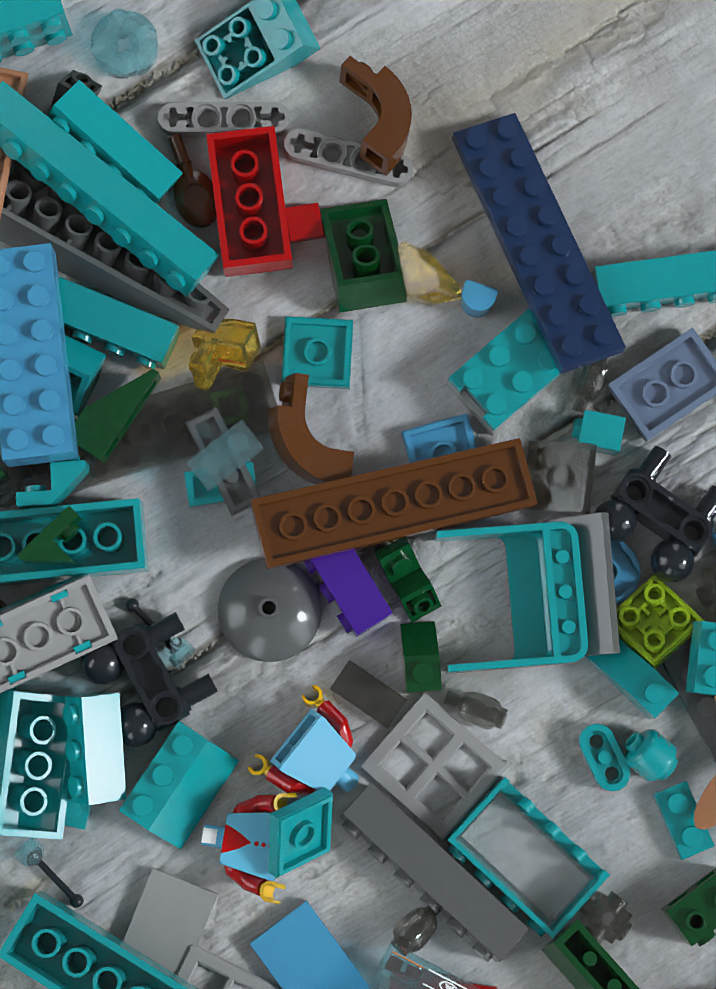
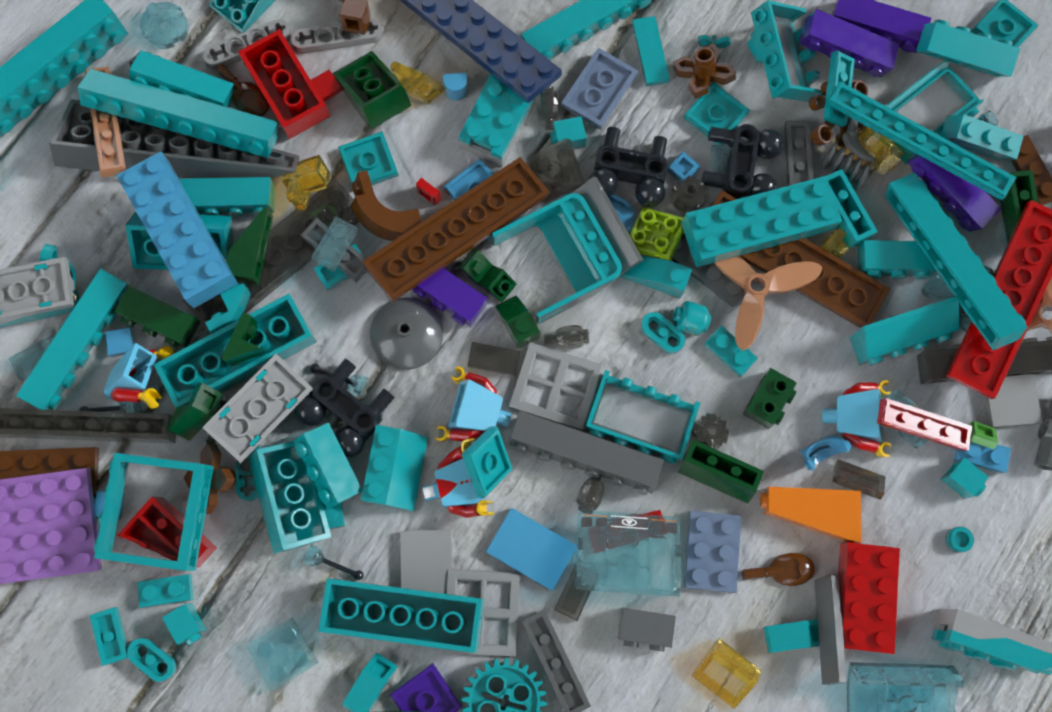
camera: 20 degrees left, 5 degrees down
none -> red tile [416,178,441,206]

